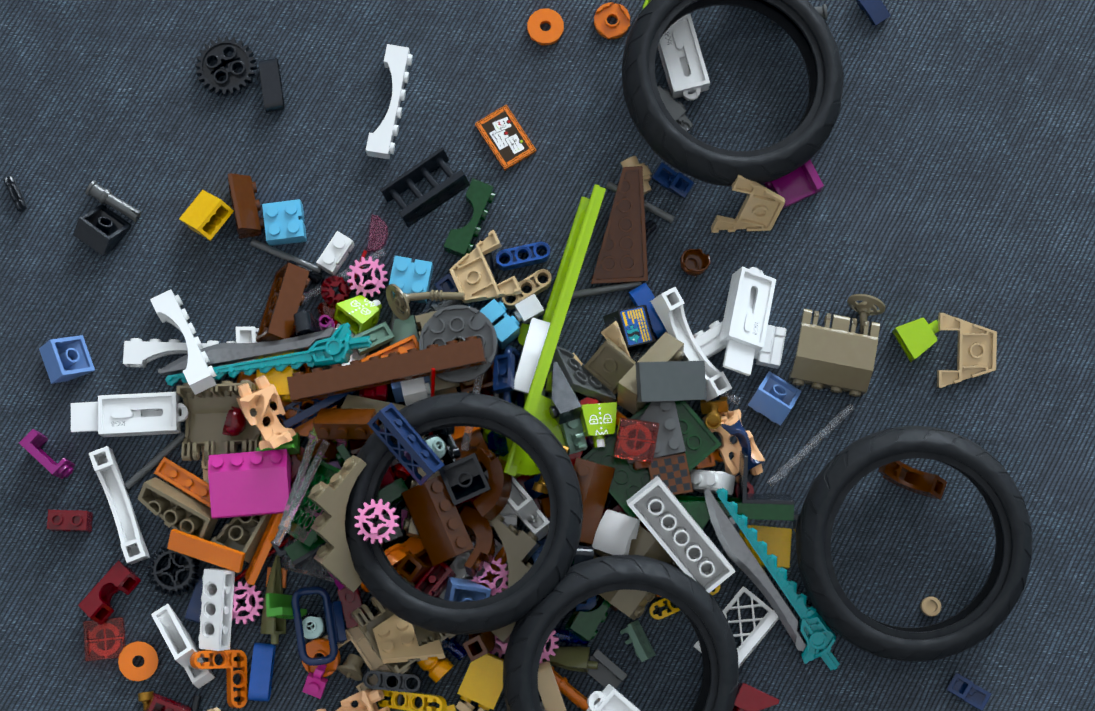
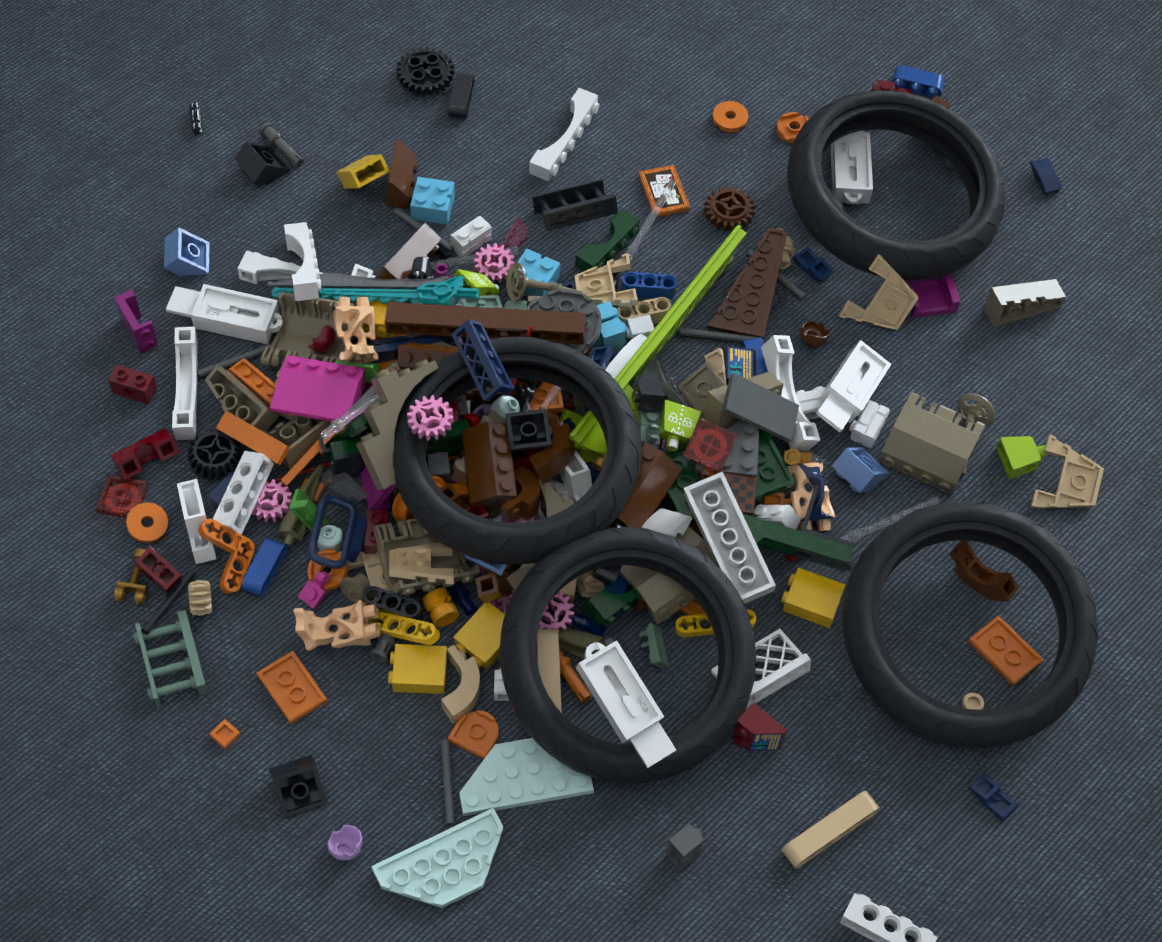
camera: 15 degrees right, 20 degrees down
dark red gear [321,275,350,306] -> none
piece [704,488,840,670] -> none
none -> clear bar [625,179,676,261]
none -> reddish brown gear [704,186,756,232]
none -> orange tile [968,615,1044,687]
none -> dark tan wedge [984,279,1066,327]

